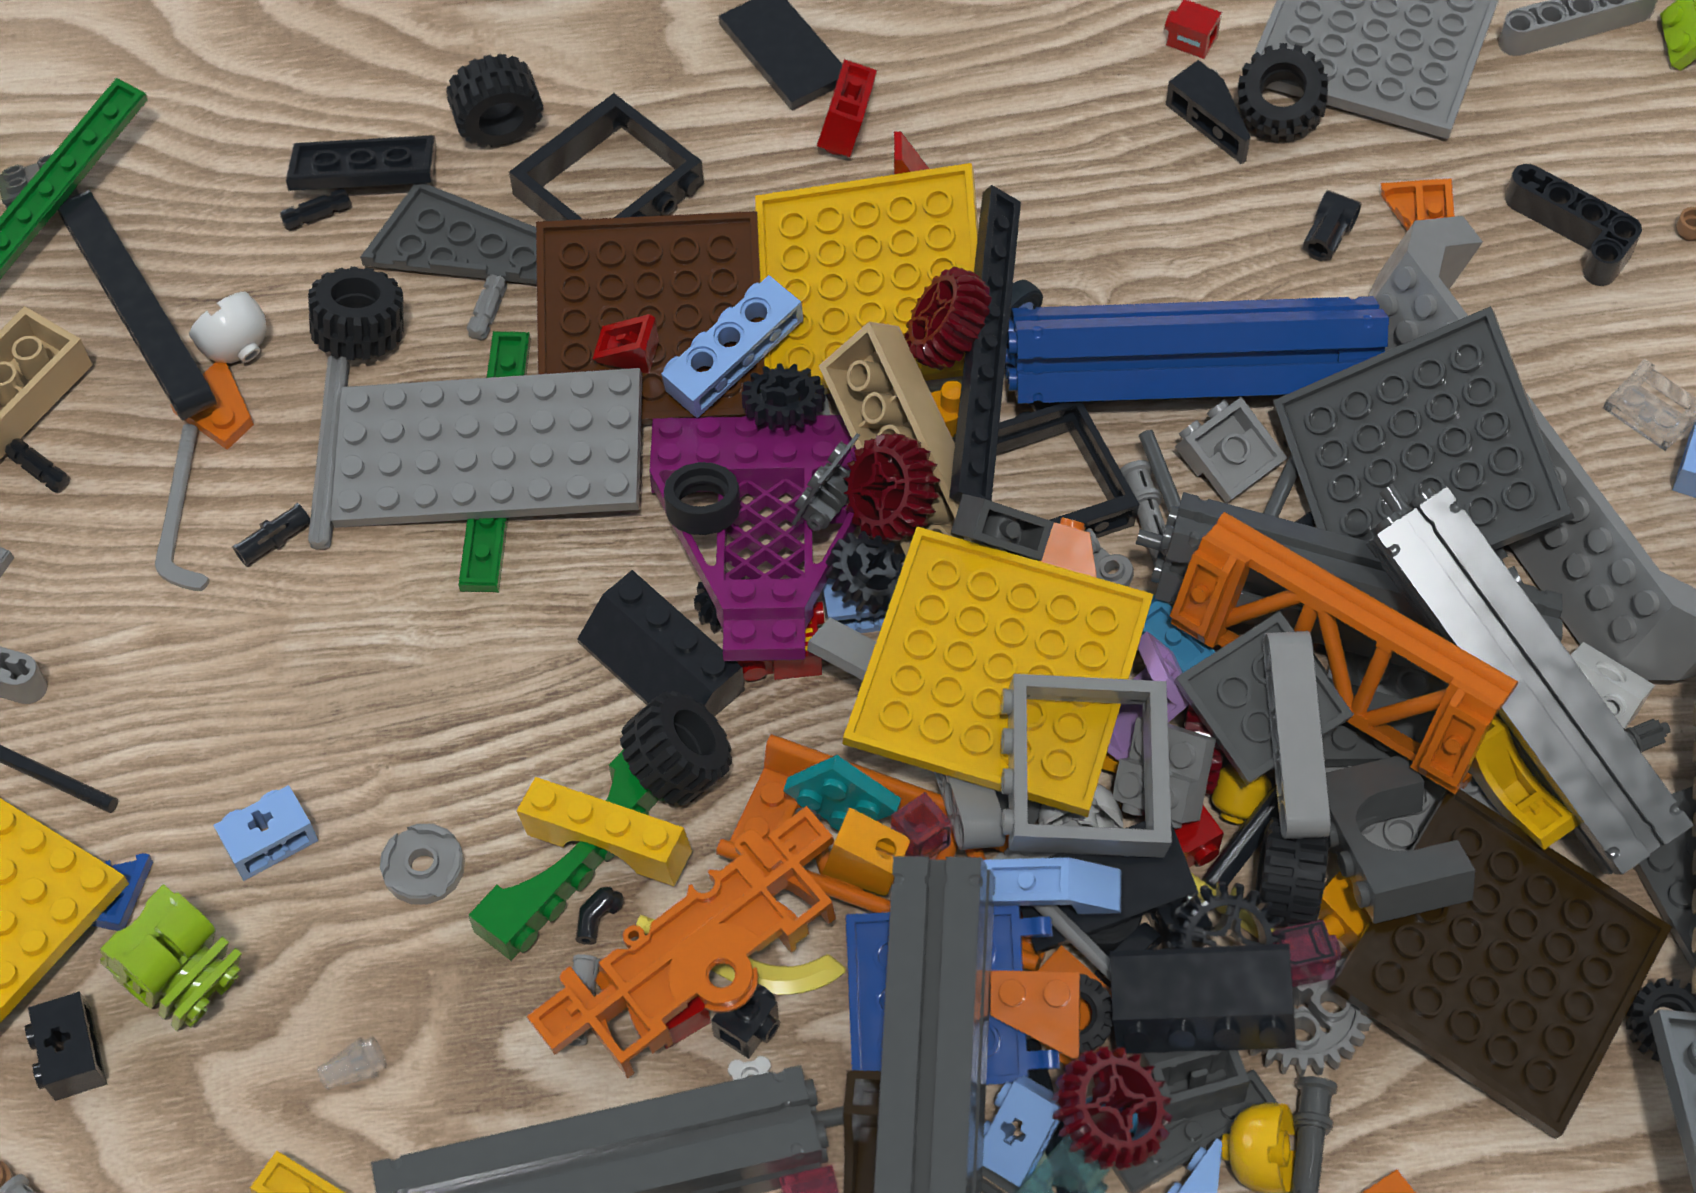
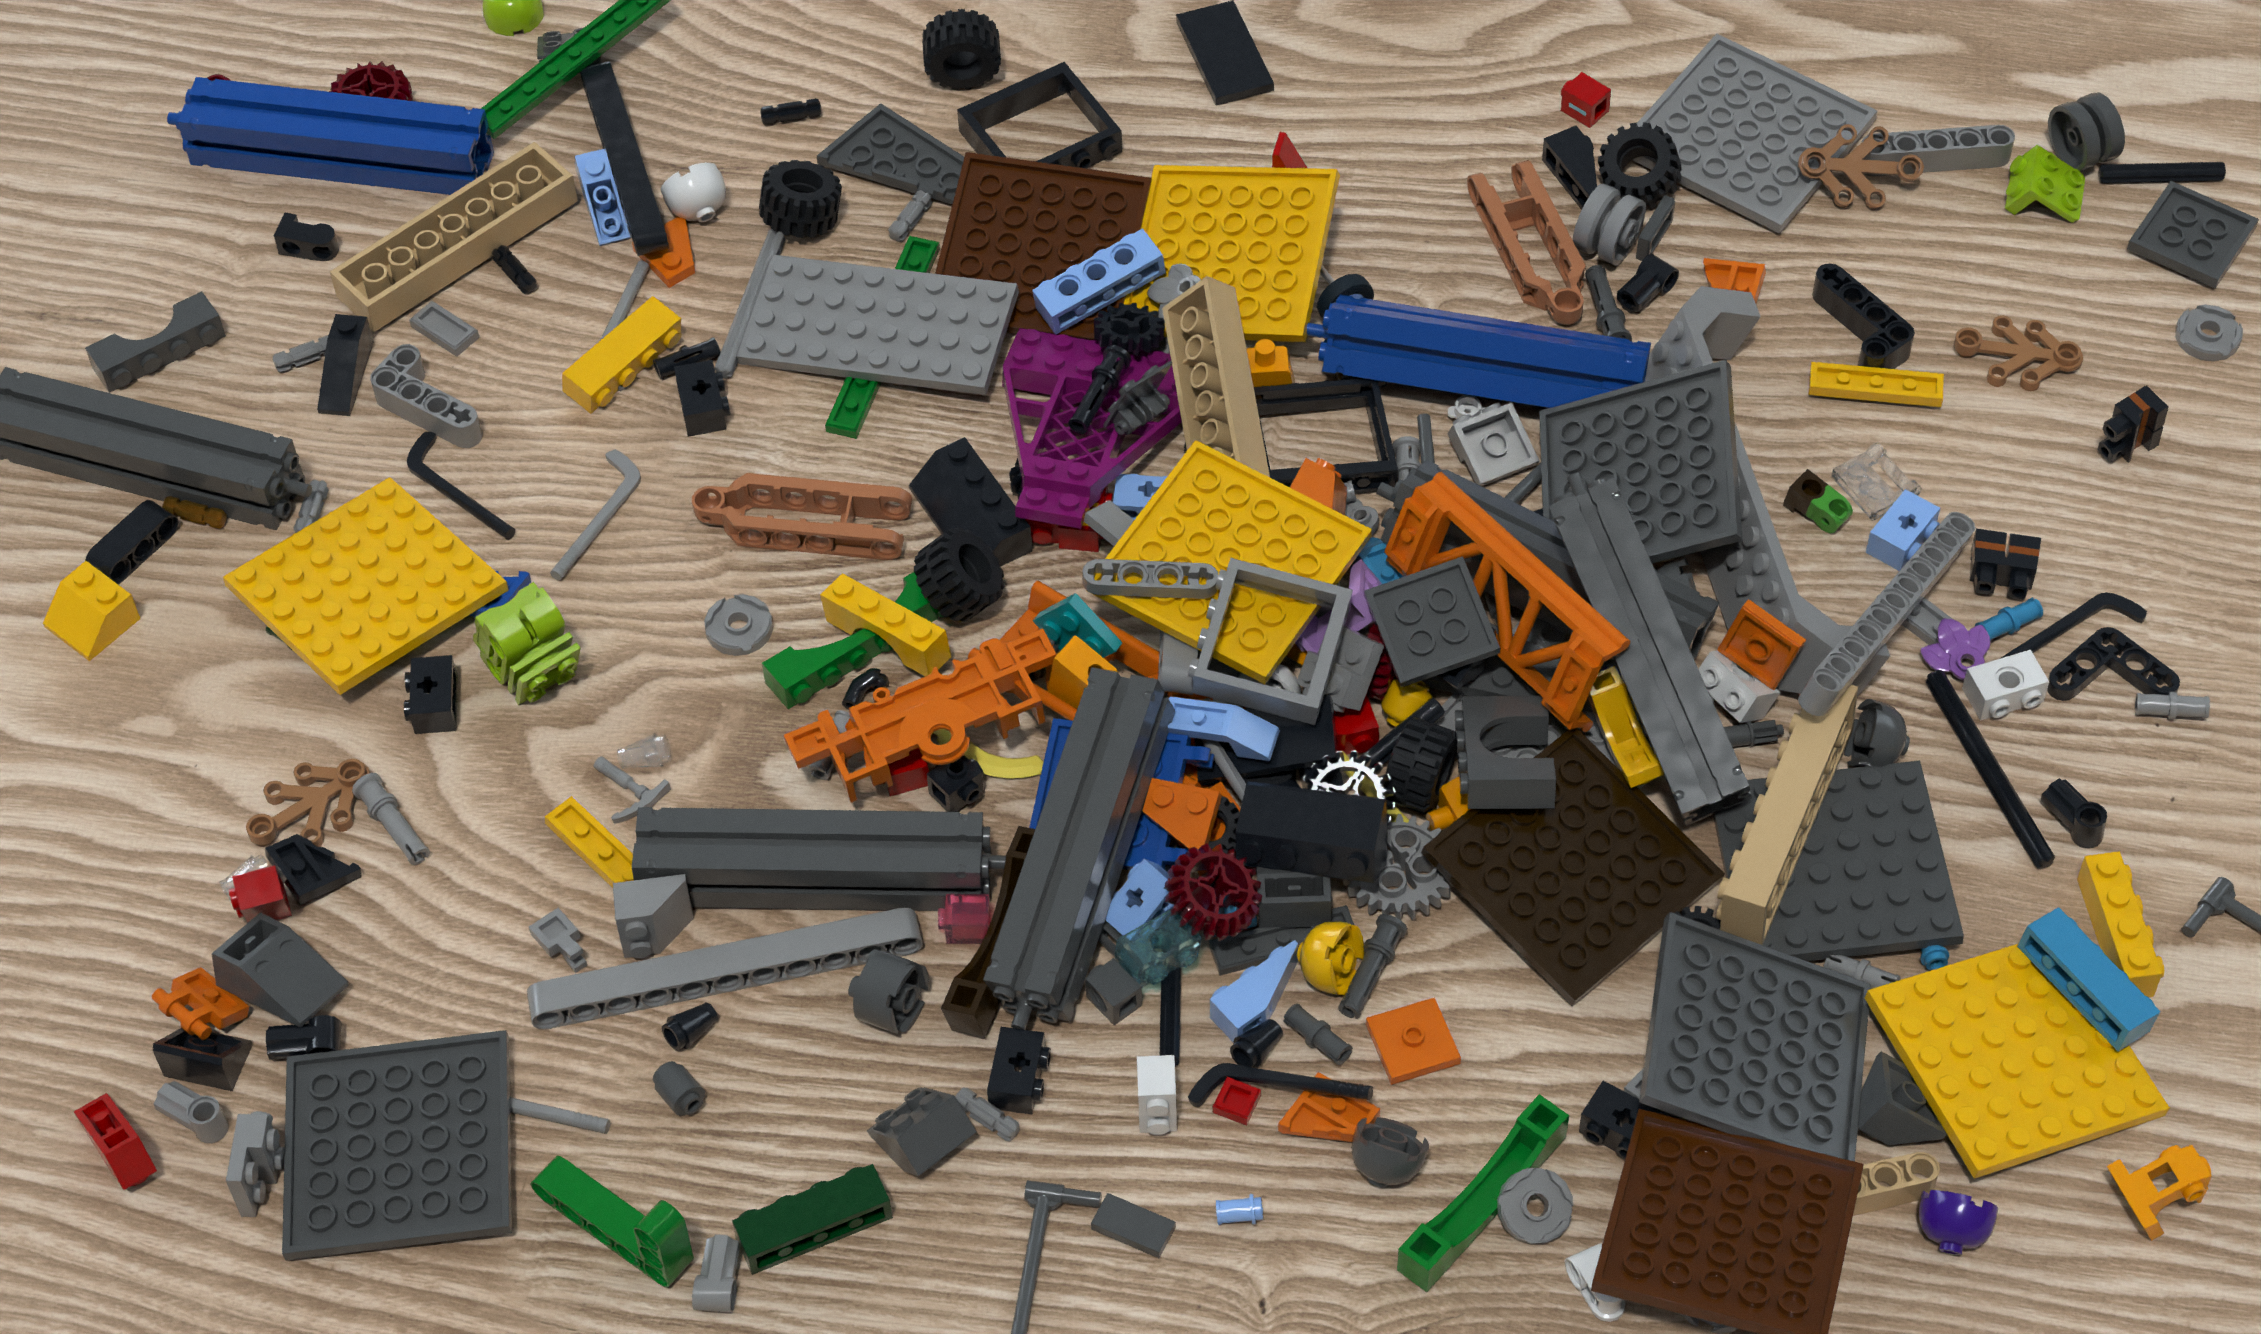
camera: 15 degrees right, 5 degrees down
light blue brick [213,785,318,881] -> none
black tile [286,135,436,191] -> none
red slope [592,314,659,374] -> none
black tyre [664,462,740,535] -> none
red slope [817,59,877,157] -> none
black gear [825,531,906,614] -> none
dark red gear [842,434,941,541] -> none
clear pink brick [891,792,952,859] -> none
dark red gear [904,266,992,371] -> none
black plate [949,185,1021,503] -> none
dark grey brick [951,494,1054,561] -> none
light grey beam [1263,631,1330,839] -> none
clear pink brick [1272,920,1341,987] -> none
none -> light grey piece [550,449,641,580]
none -> yellow brick [562,296,681,414]
none -> light blue slope [575,149,630,246]
none -> light grey piece [594,756,671,824]
none -> black brick [674,360,731,437]
none -> nougat piece [692,473,913,560]
none -> black pin [1068,345,1132,434]
none -> light grey beam [1082,559,1218,599]
none -> light grey plate [1147,264,1202,323]
none -> white plate [1448,395,1485,419]
none -> nougat piece [1467,160,1586,325]
none -> light grey wheel [1573,183,1646,266]
none -> dark grey pin [1585,265,1632,341]
none -> dark grey tile [1636,195,1675,261]
none -> orange plate [1717,599,1806,690]
none -> leg [1783,469,1853,533]
none -> medium nougat plant [1798,124,1924,210]
none -> yellow plate [1808,362,1944,407]

